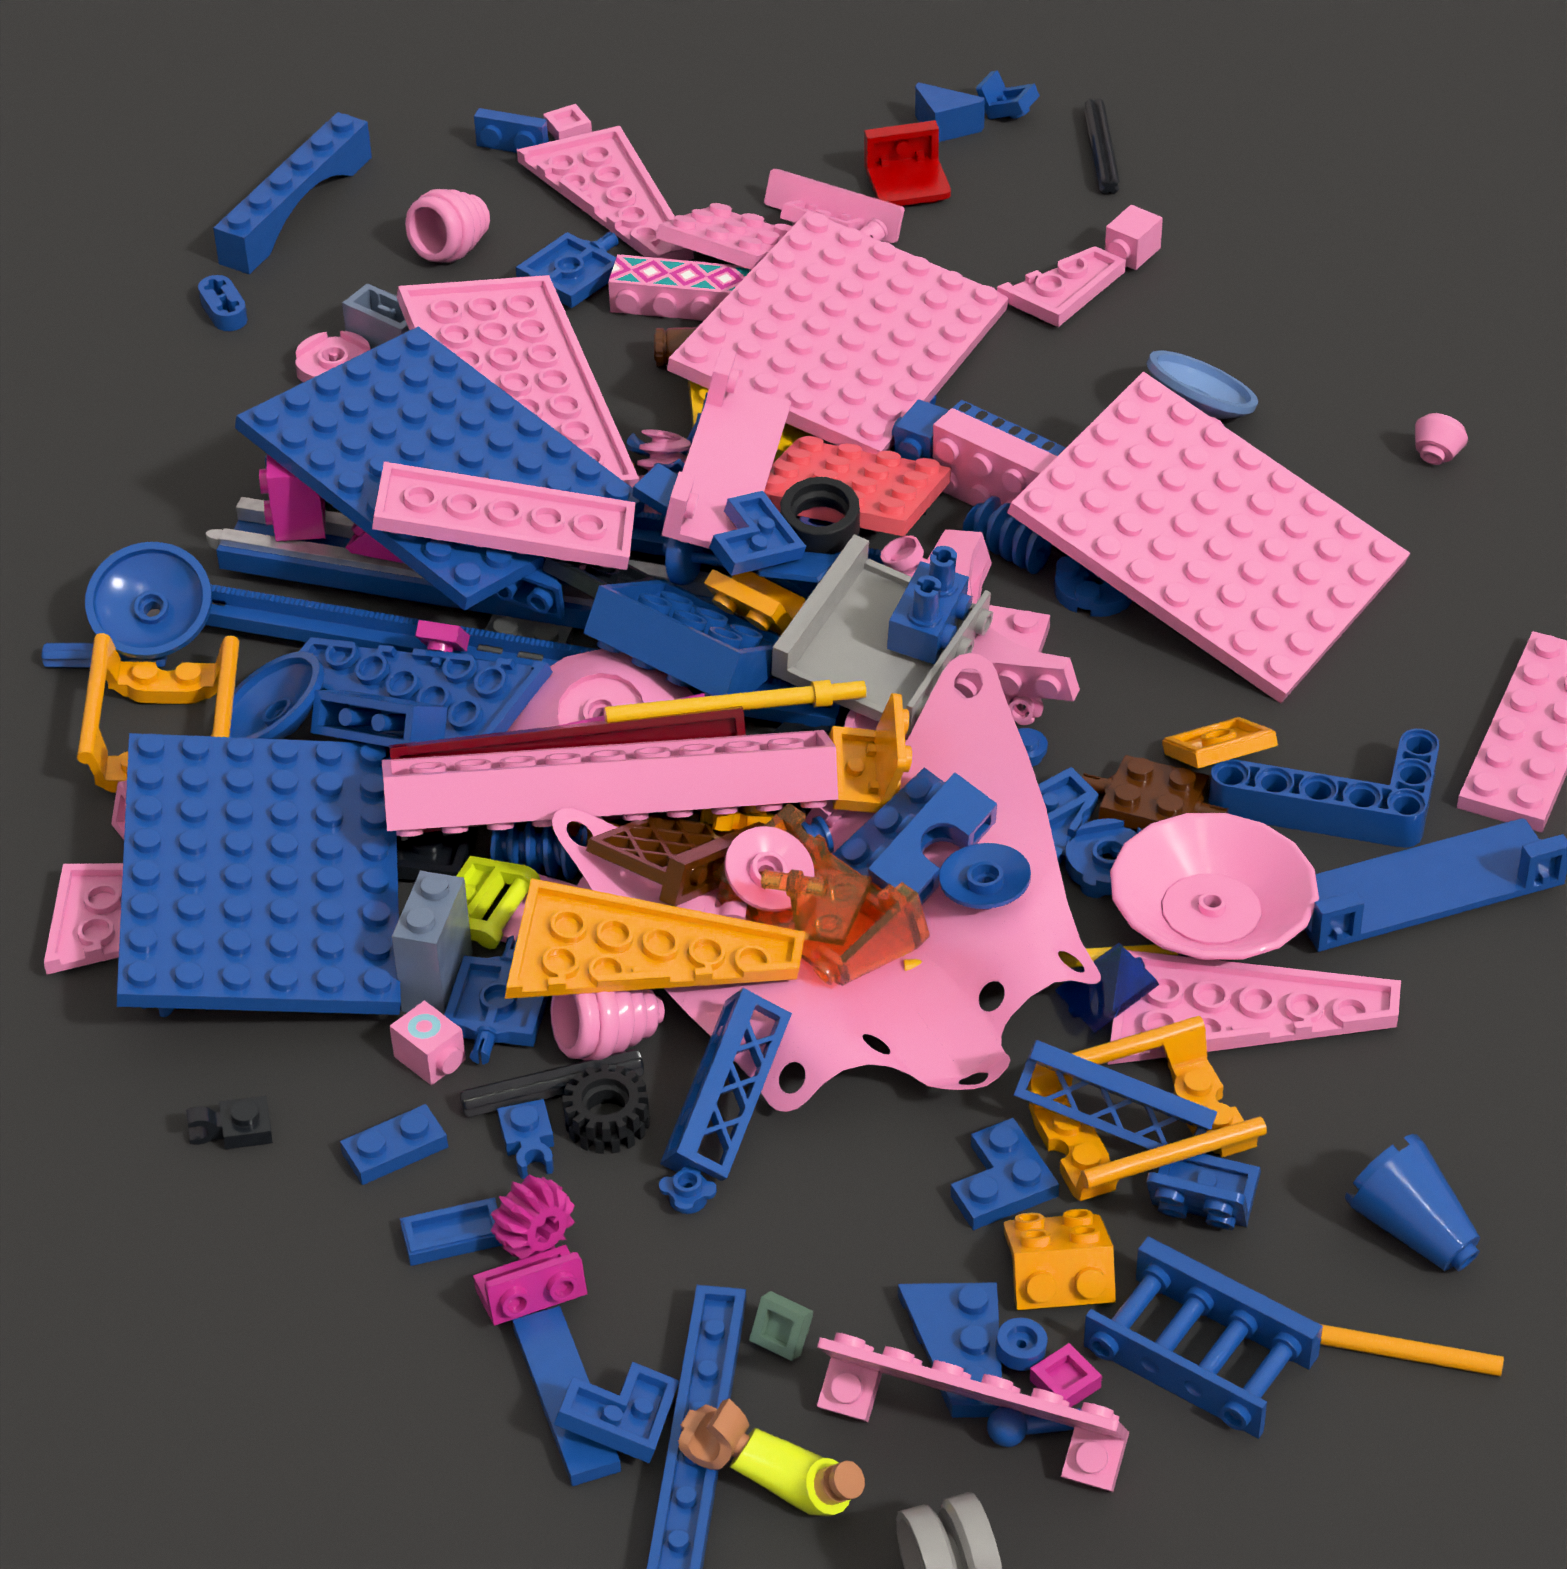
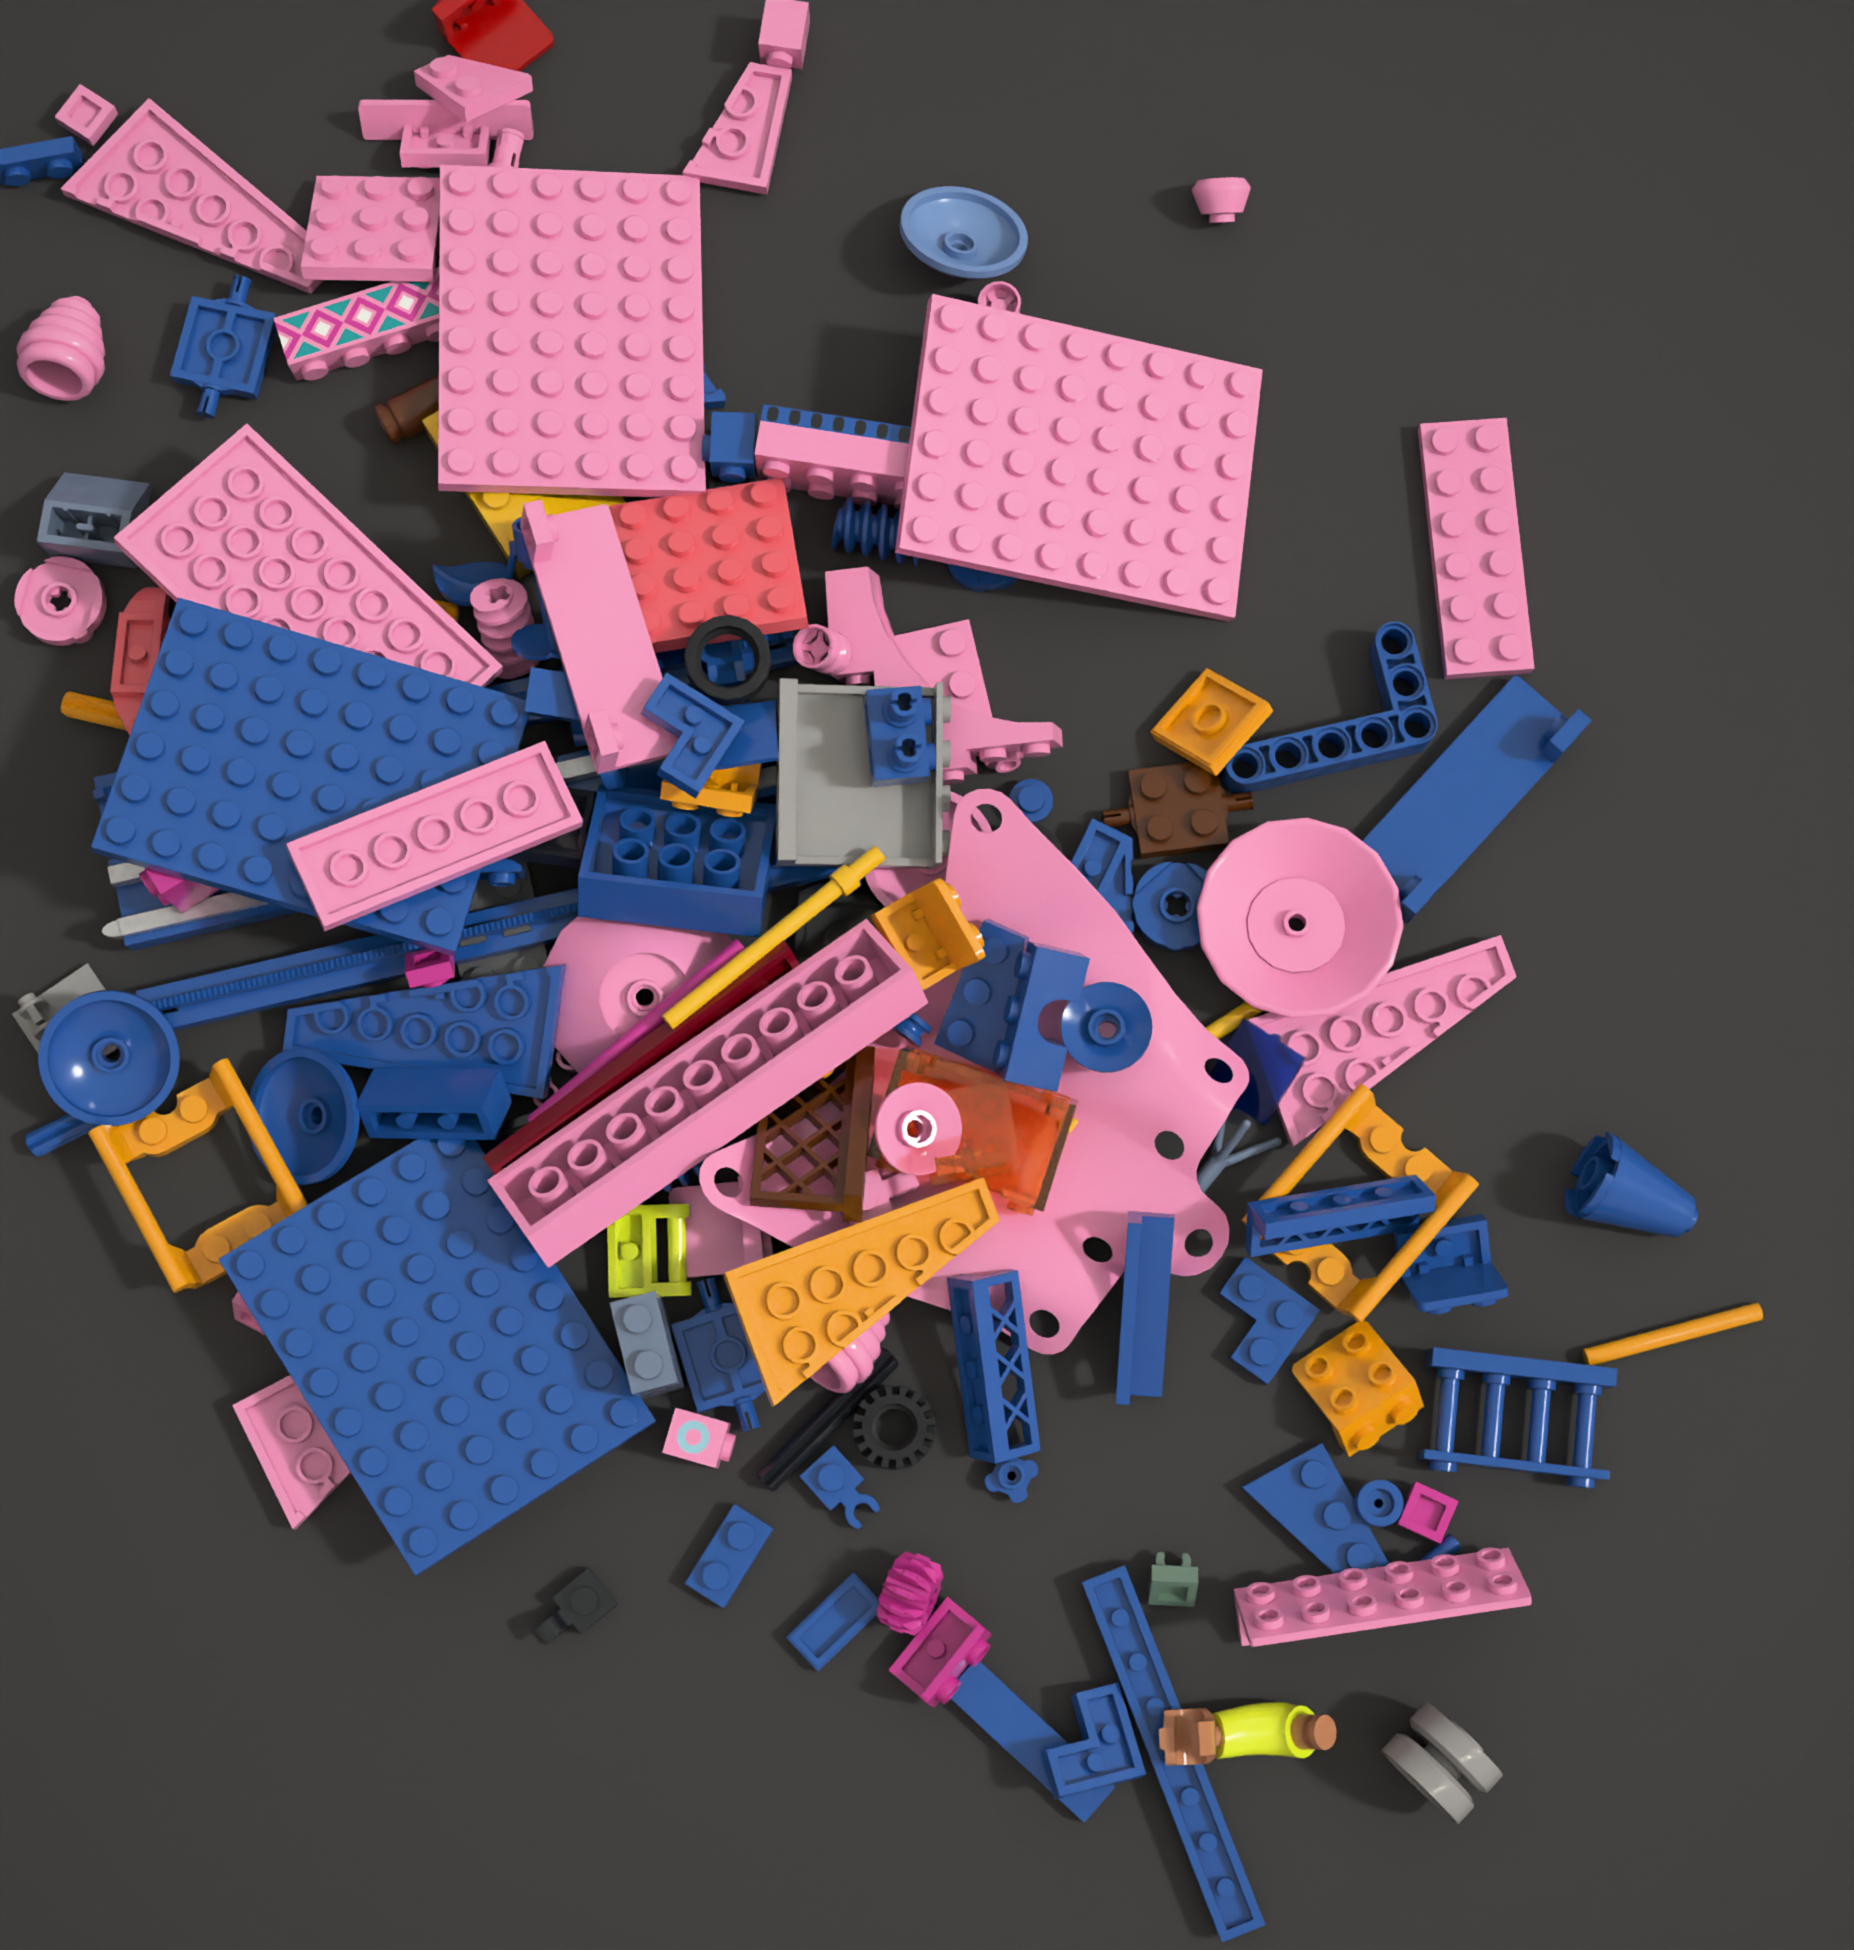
camera: 30 degrees left, 35 degrees up
none -> bright pink wing [414,55,533,122]
none -> blue fence [1116,1211,1175,1405]
none -> sand blue plant [1197,1120,1282,1193]

